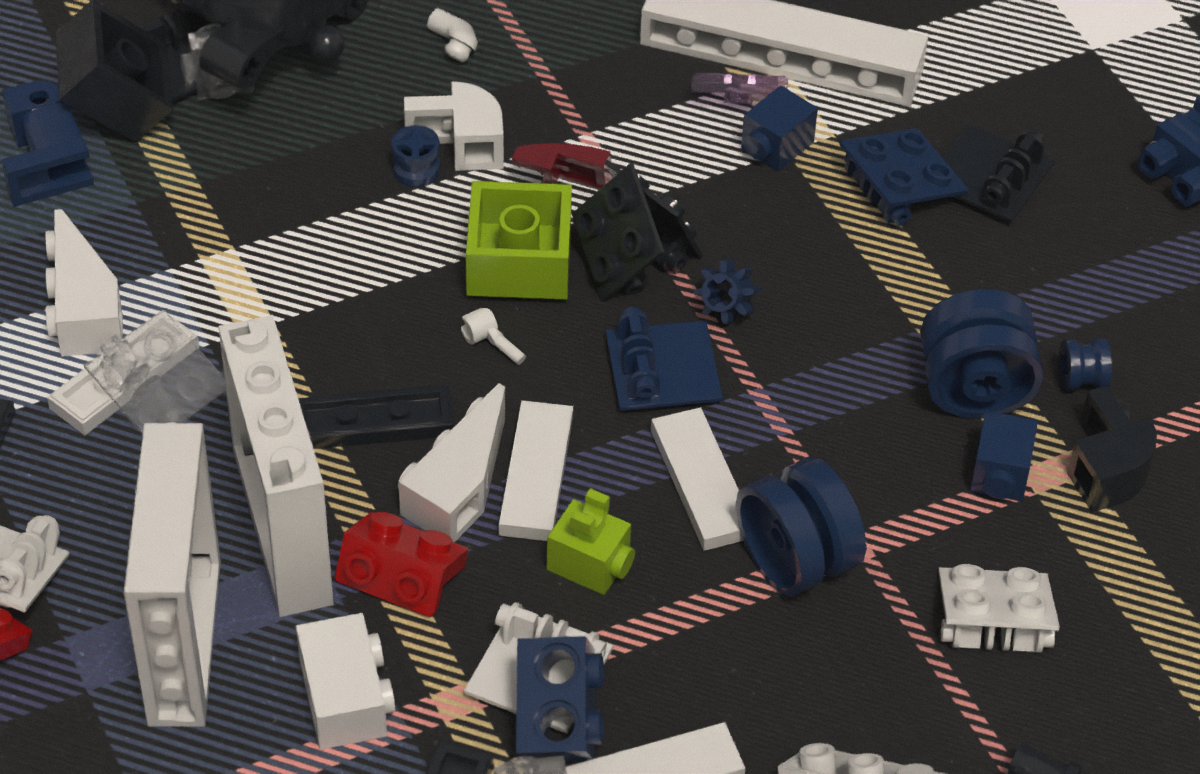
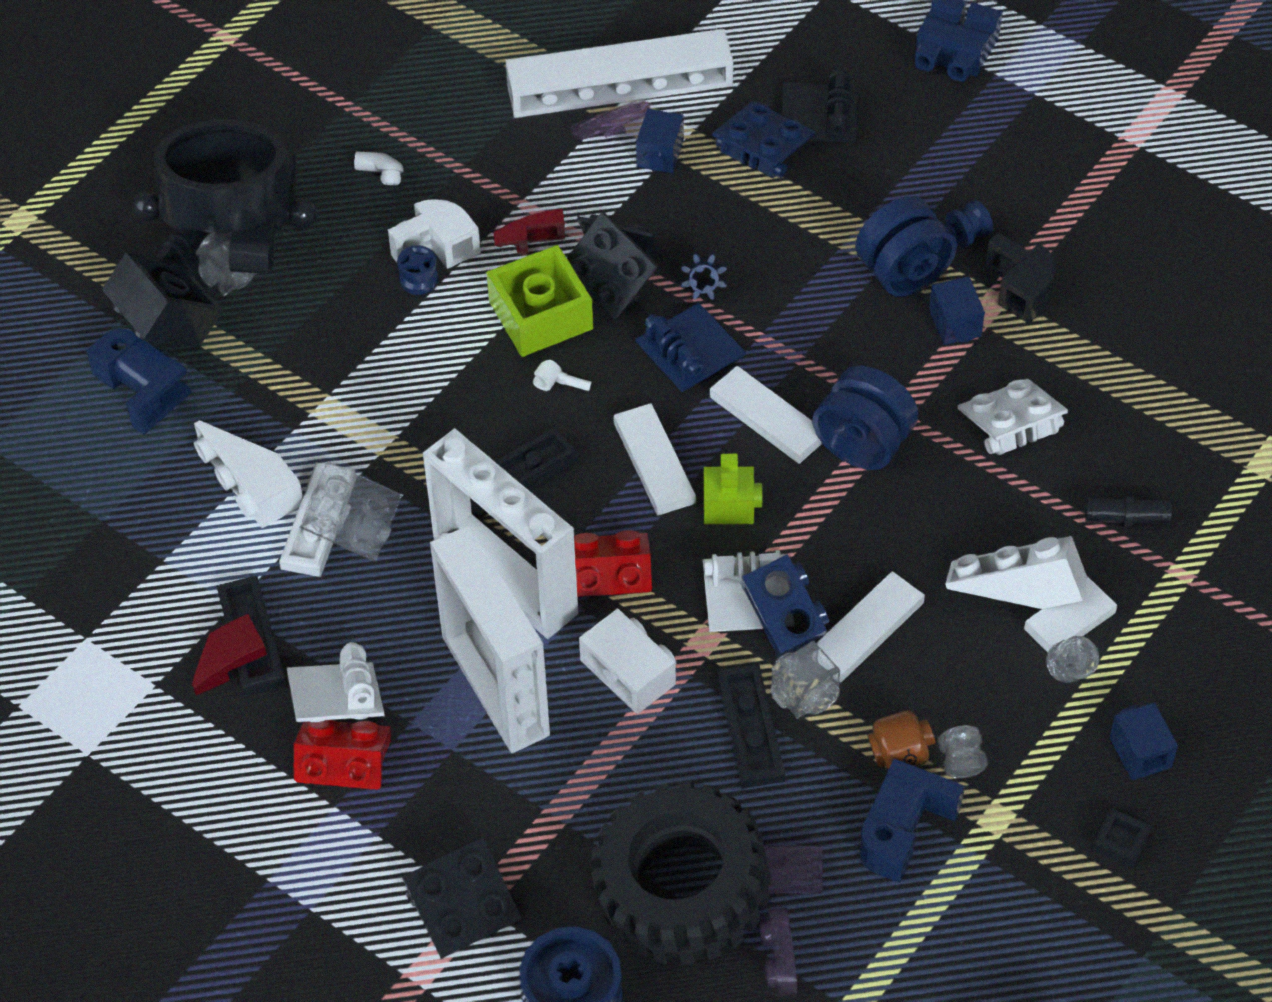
camera: 25 degrees left, 5 degrees up
white slope [398,383,505,542] -> none

